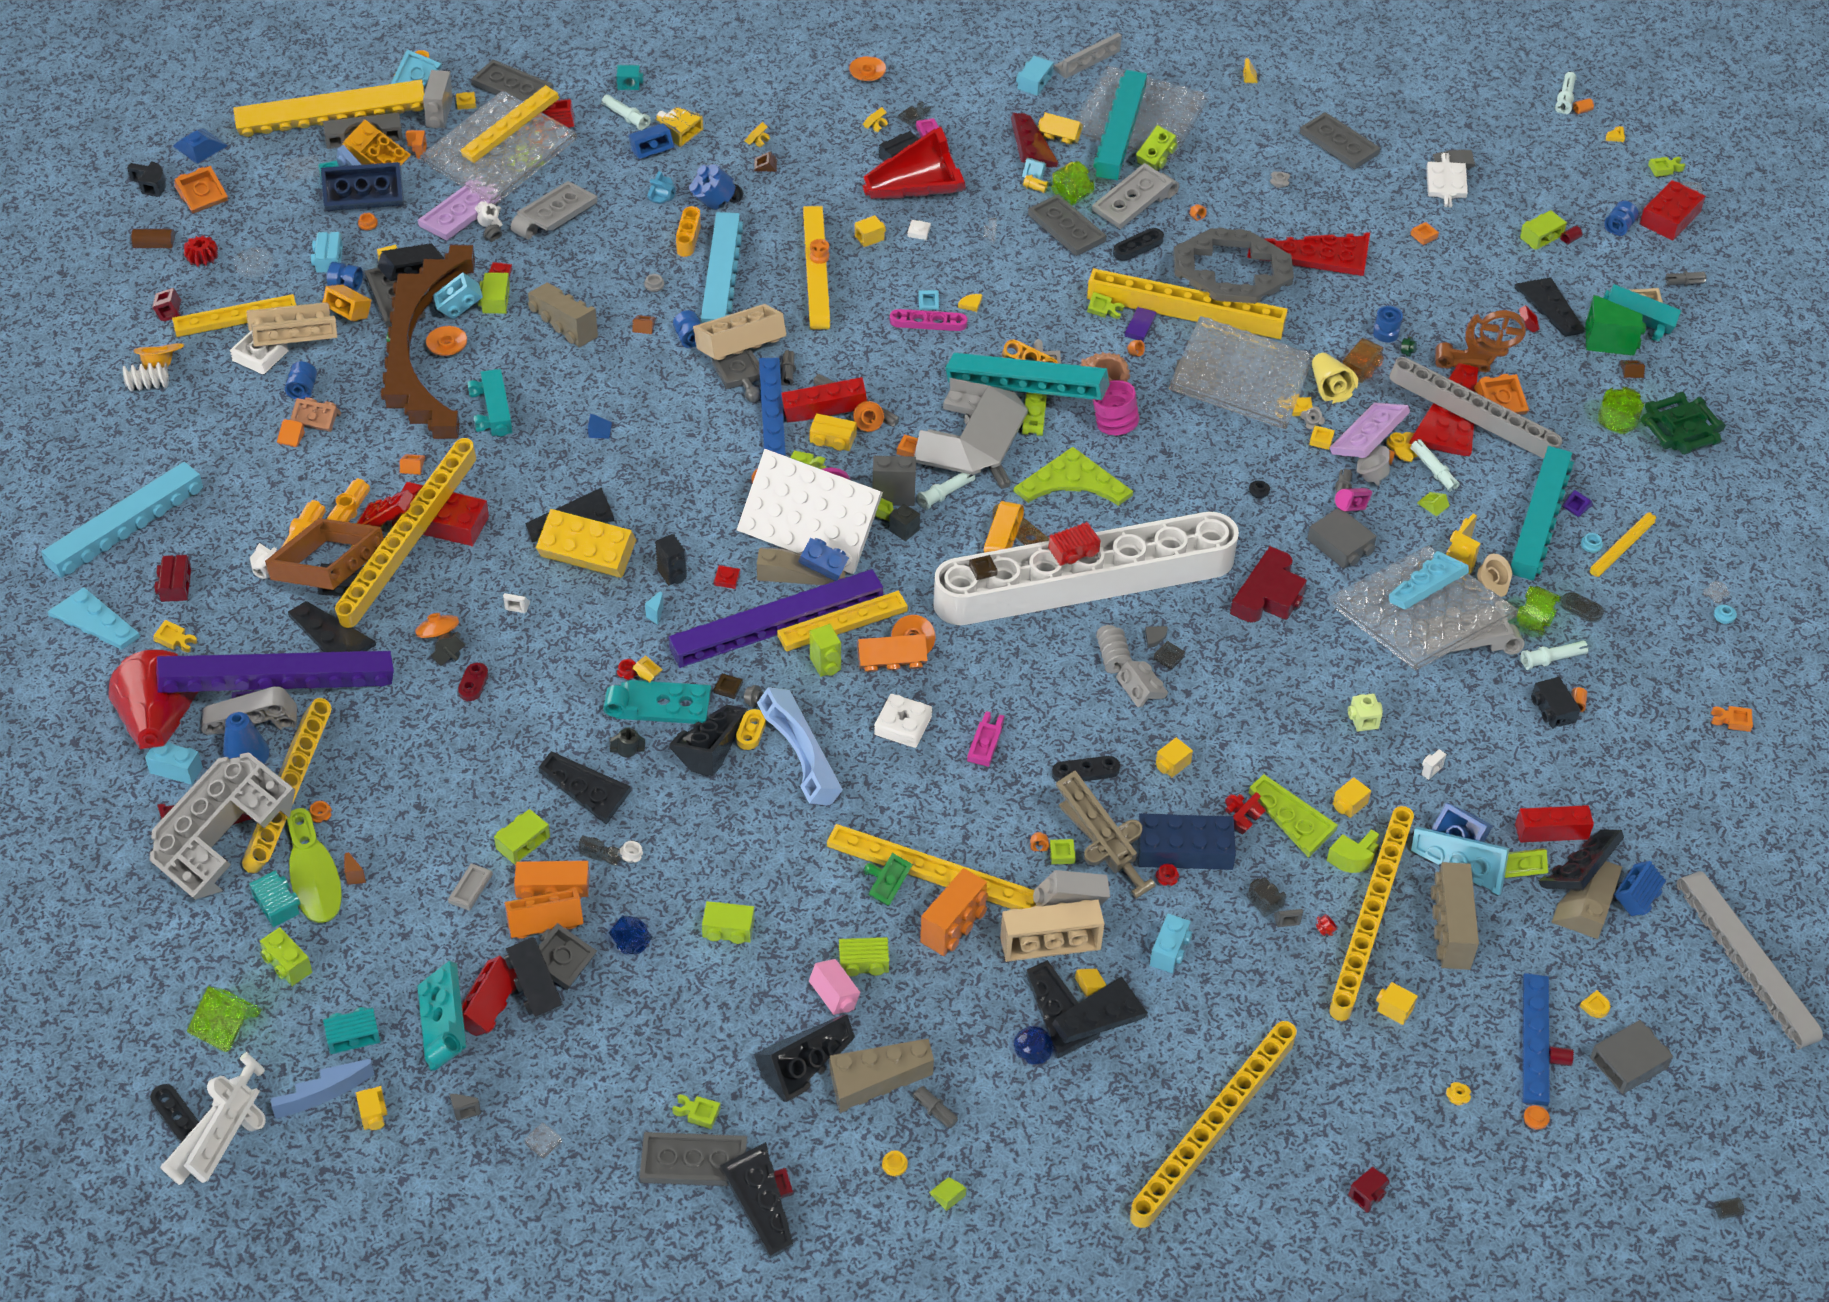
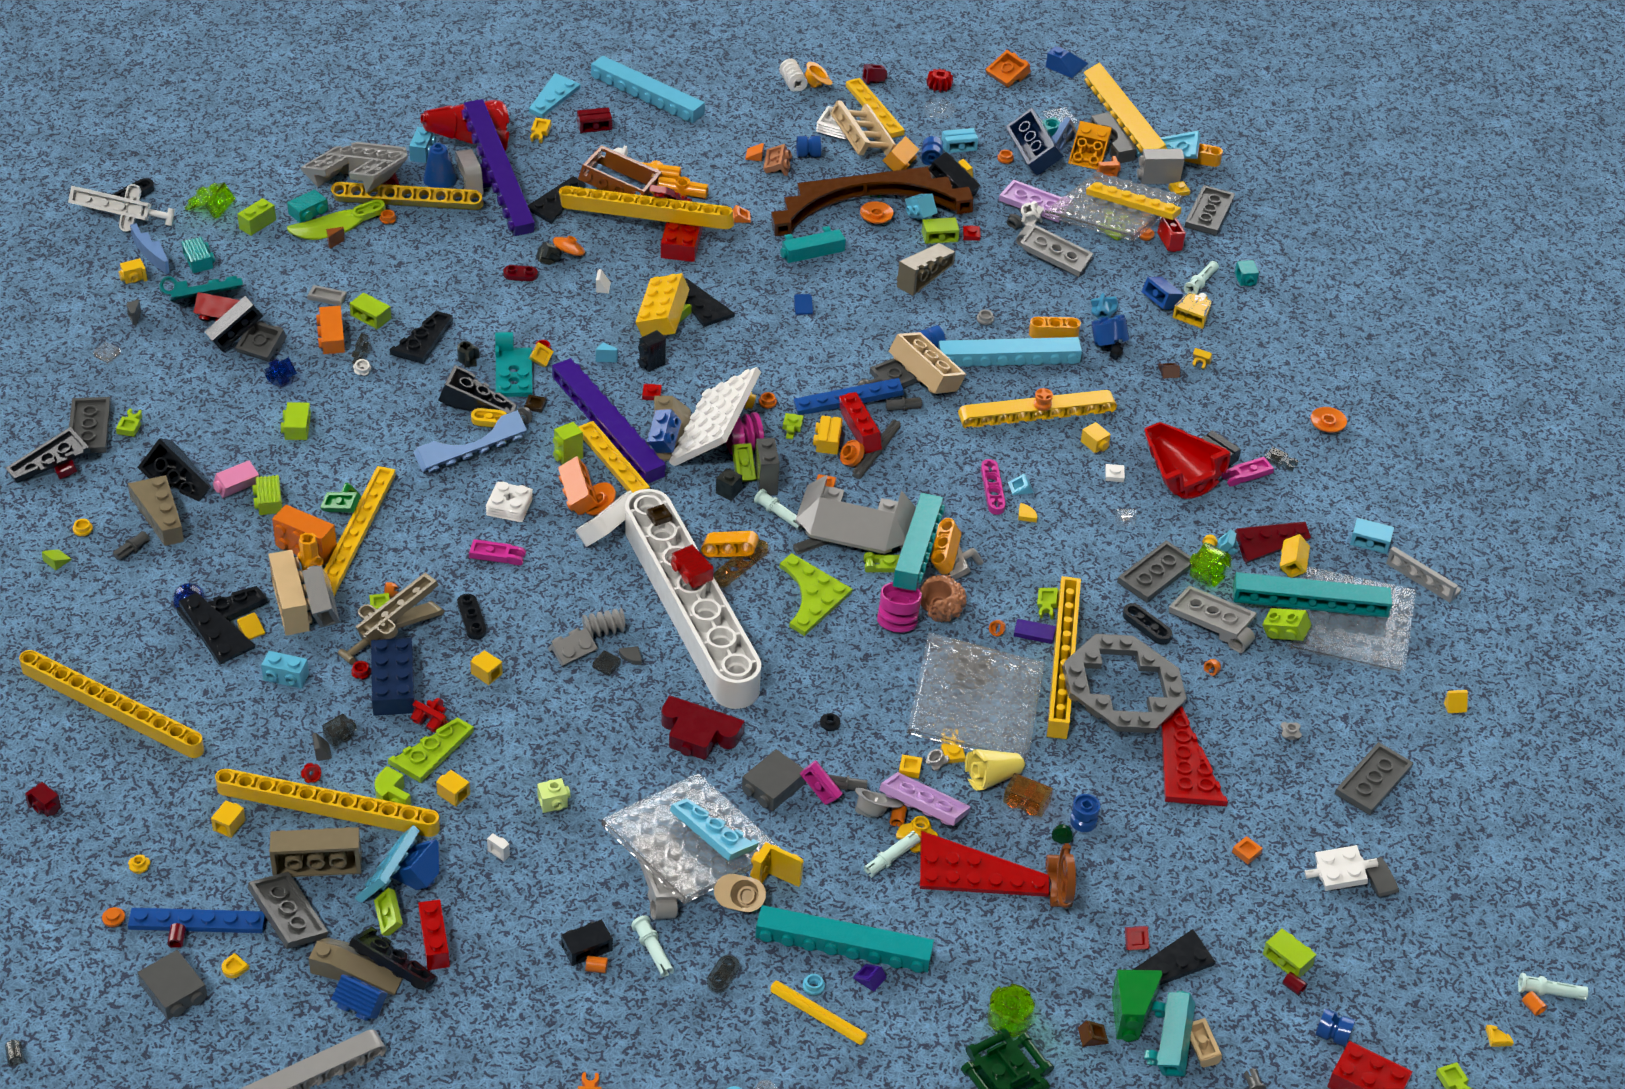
camera: 80 degrees right, 5 degrees down
black brick [127,161,166,197] -> none
reddish brown brick [131,229,175,248] -> none
orange brick [504,888,584,939] -> none
dark orange slope [632,315,656,334] -> none
yellow tile [862,107,888,132] -> none
light grey beam [1390,357,1562,458] -> none
lime slope [1417,492,1450,516] -> none
orange plate [1474,374,1529,415] -> none
clear neon green brick [1516,586,1562,636] -> none
none -> dark grey plate [247,872,328,949]
none -> light orange piece [297,532,323,581]
none -> white beam [575,490,632,547]

